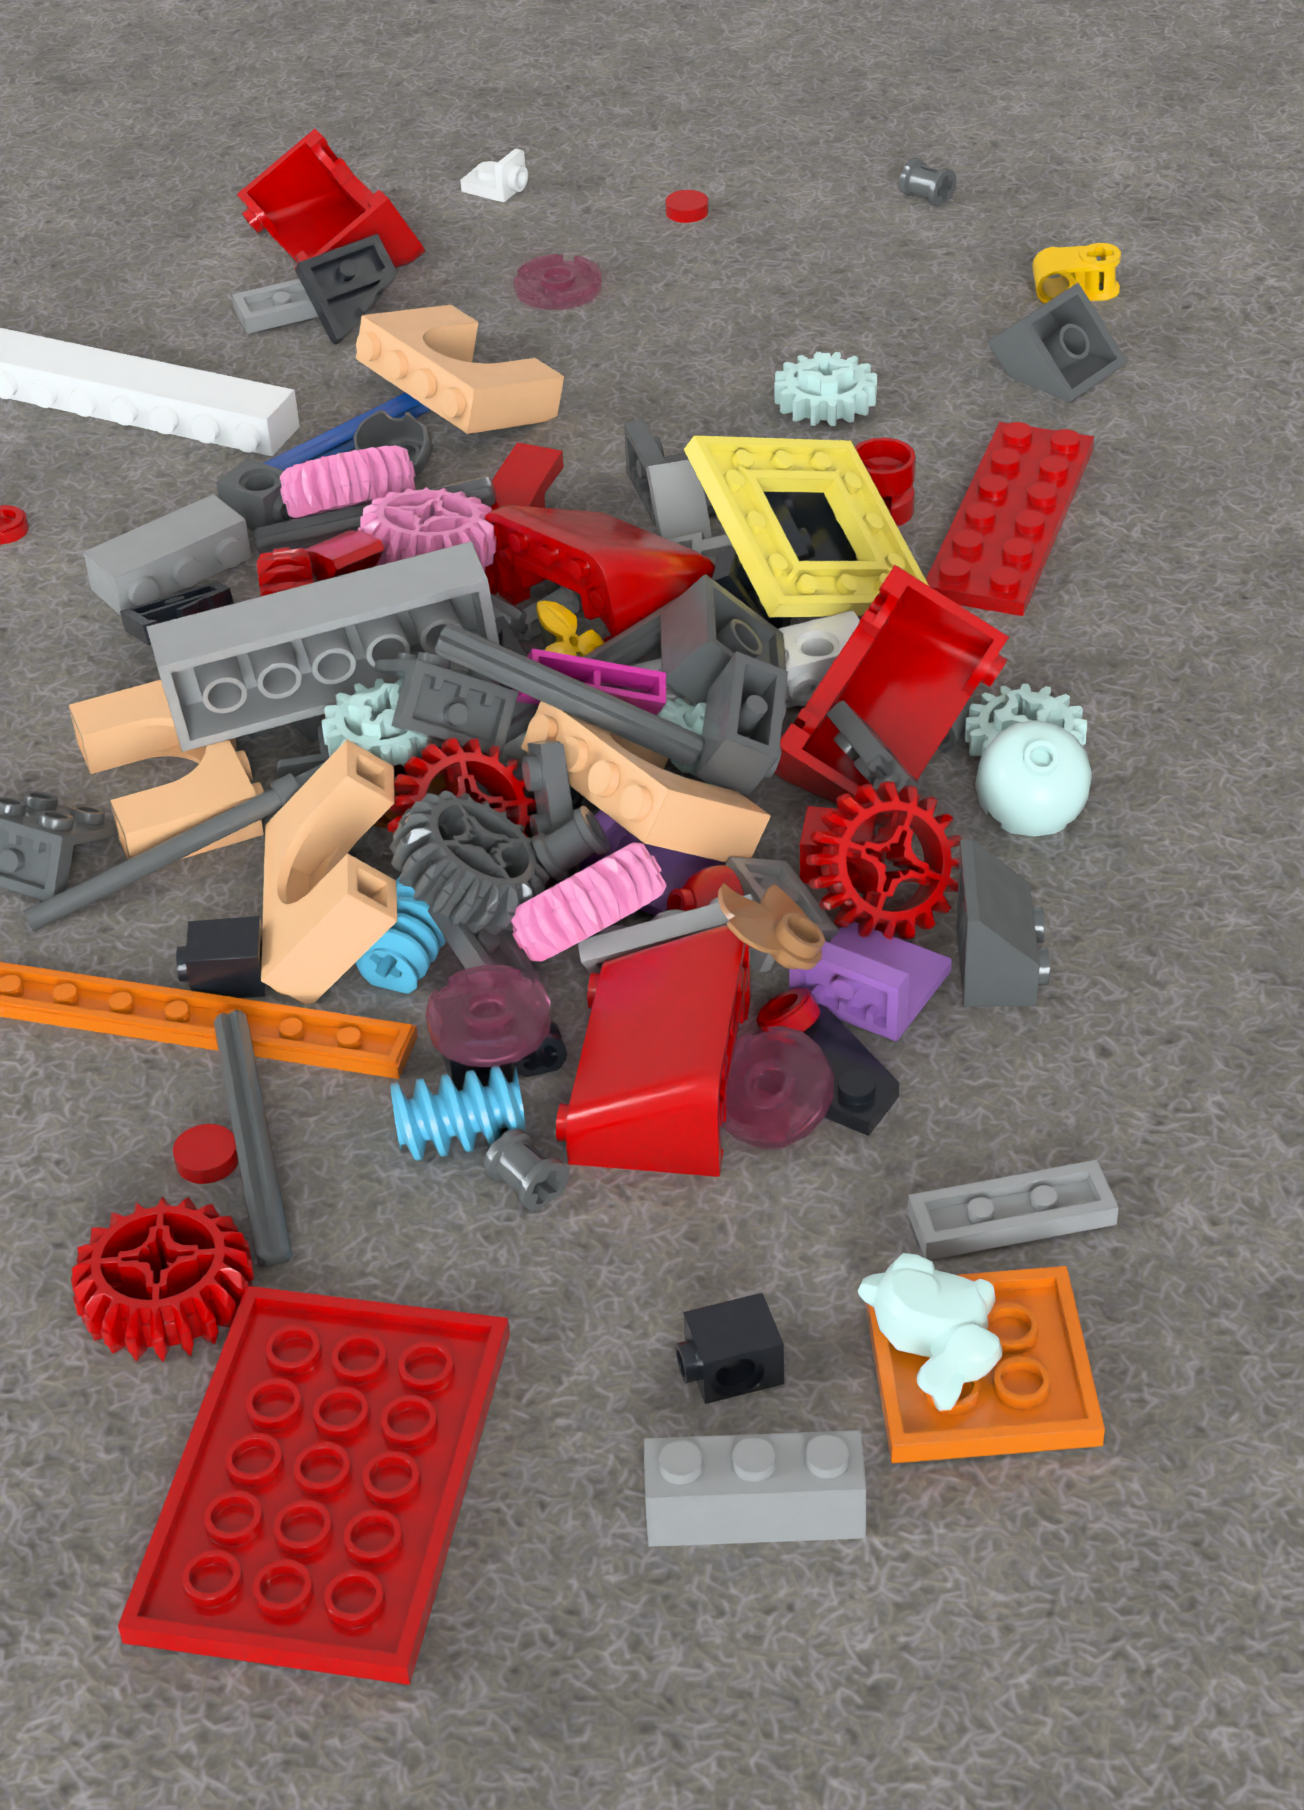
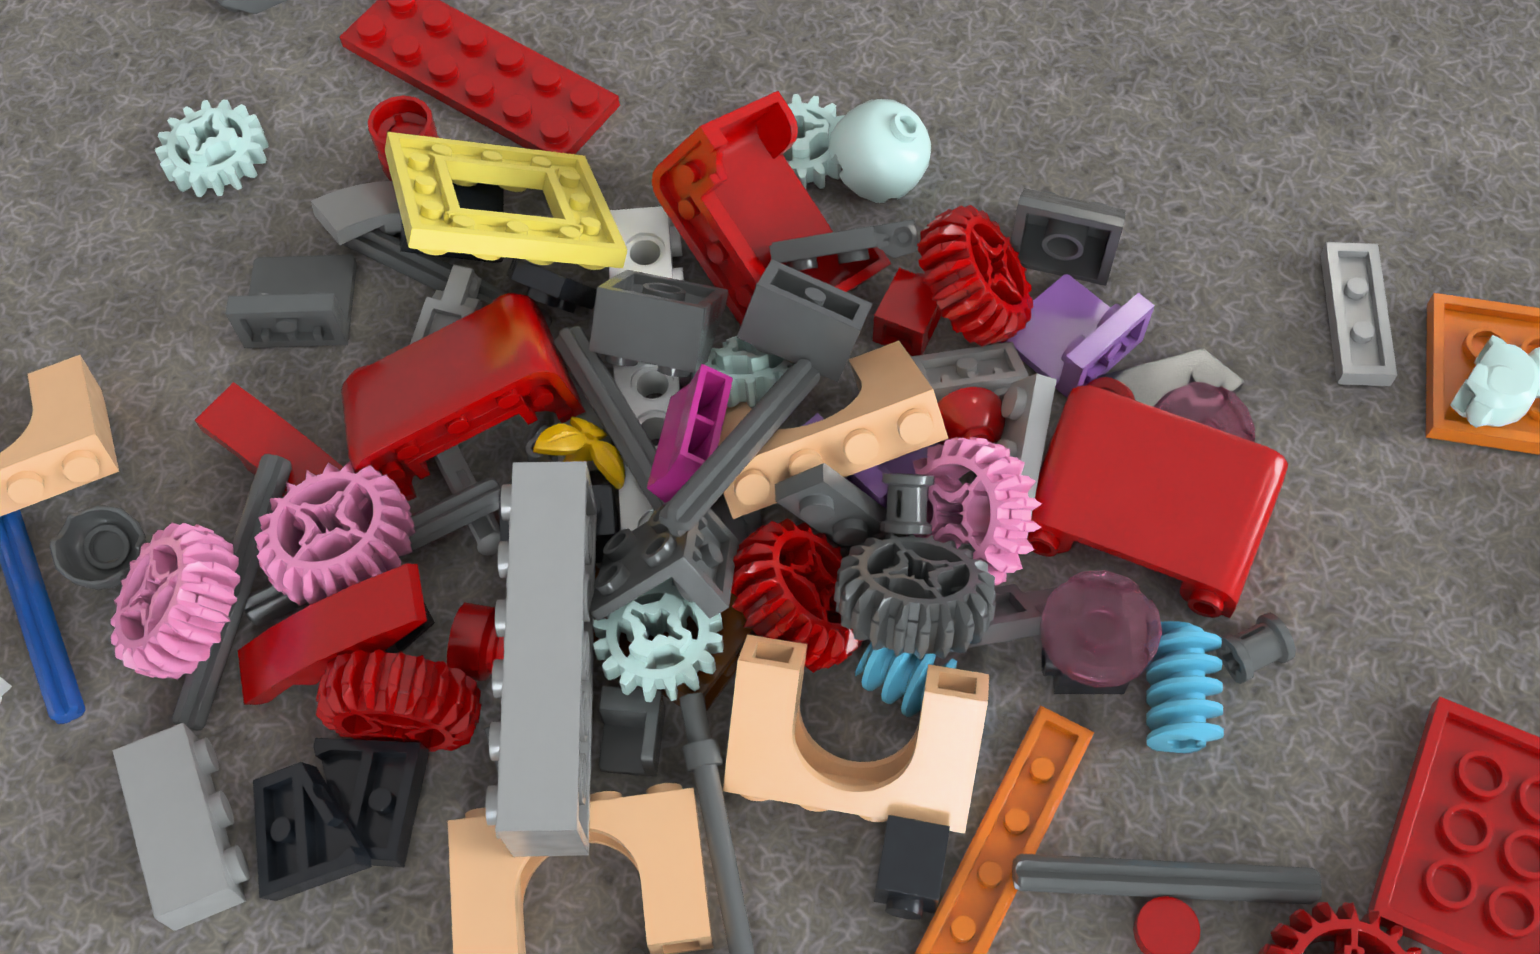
camera: 75 degrees left, 20 degrees up
dark grey brick [217,458,295,531] -> none
light grey tile [646,459,712,539] -> none
black brick [675,1292,784,1404] -> none
medium nougat plate [718,884,825,970] -> none

